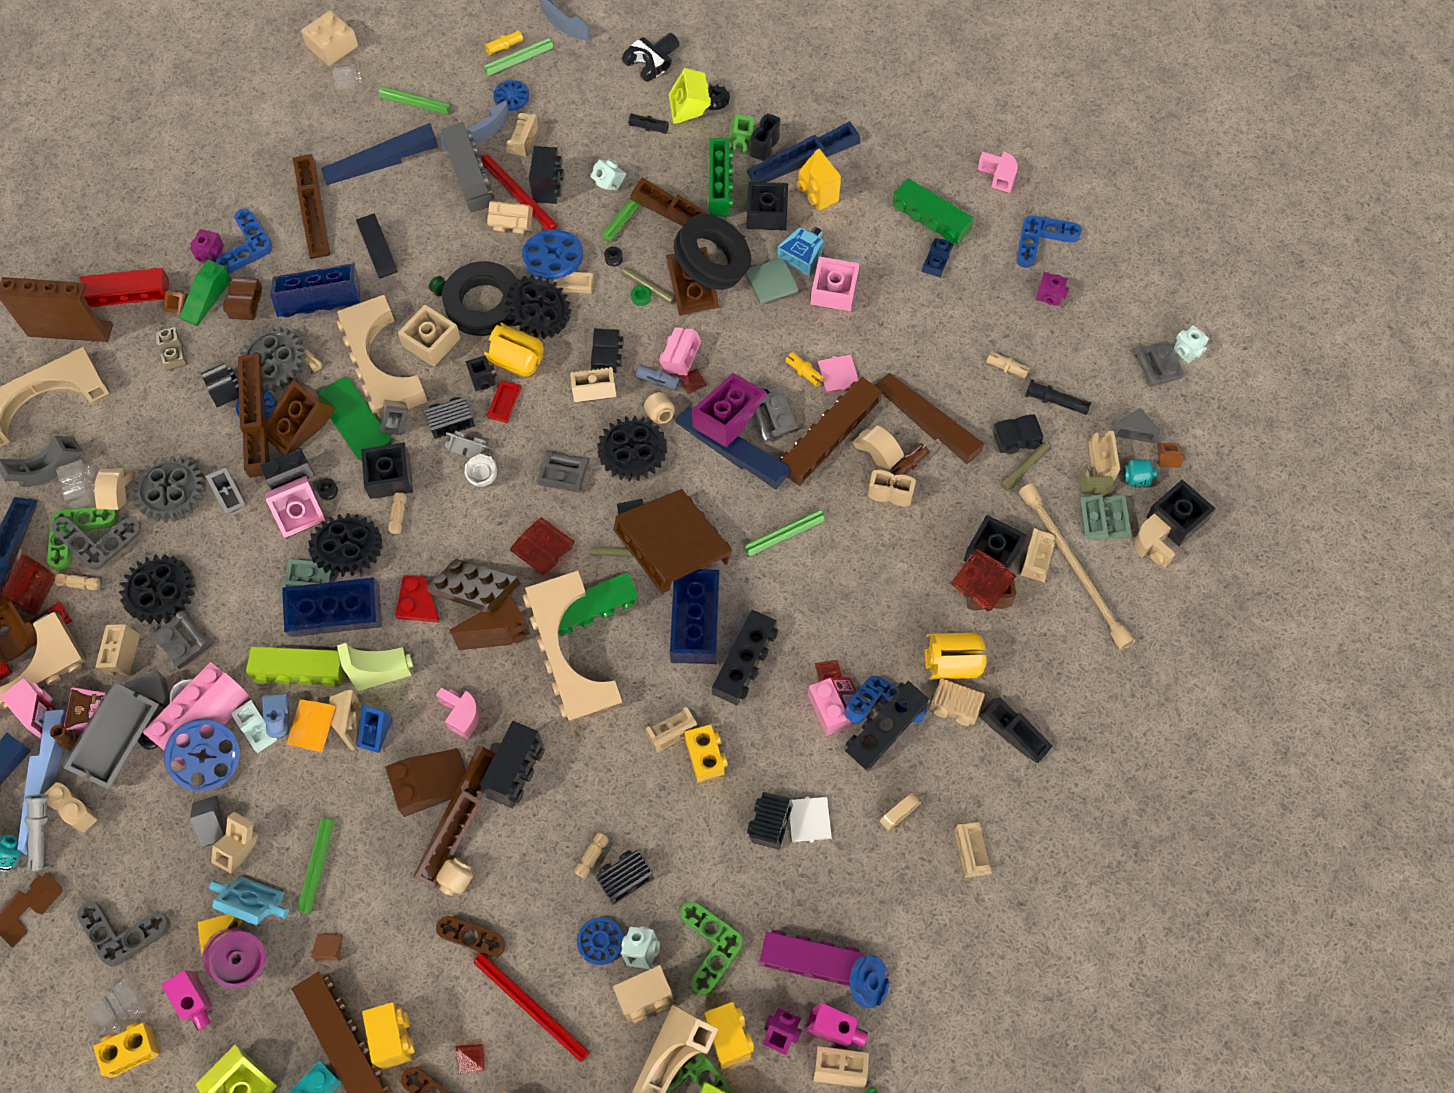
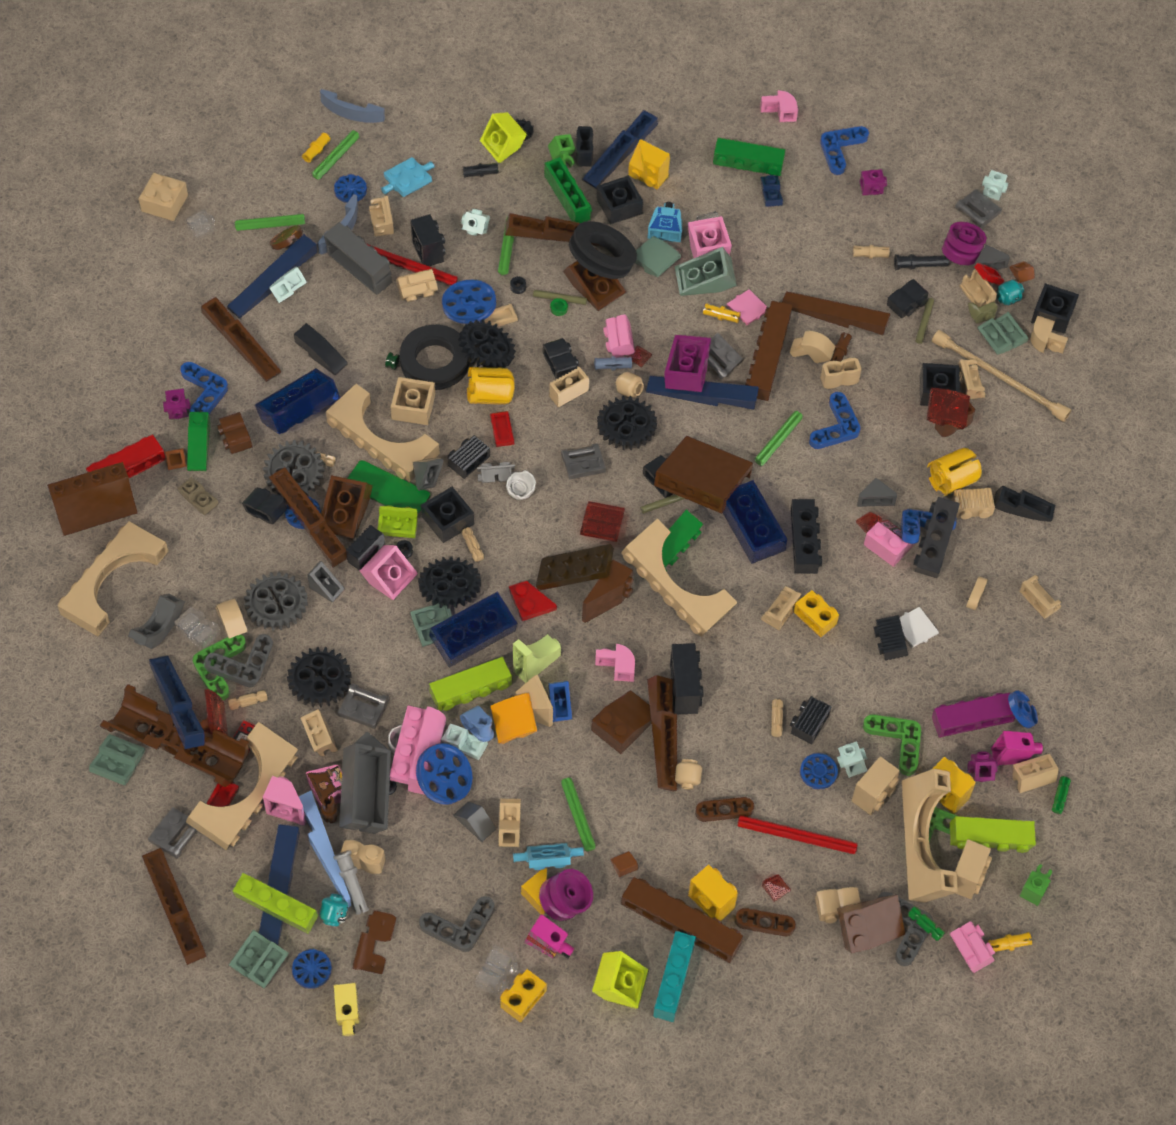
camera: 30 degrees left, 5 degrees down
black brick [465,355,497,392] -> none
black connector [622,33,680,82] -> none
none -> reddish brown tile [269,225,303,250]
none -> light aqua slope [269,267,307,303]
none -> lime bracket [377,505,418,538]
none -> medium azure plate [381,157,434,197]
none -> sand green slope [675,247,737,296]
none -> blue beam [809,392,861,449]
none -> dark grey slope [857,478,897,507]
none -> magenta wheel [942,221,987,266]
none -> red tile [974,263,1004,285]

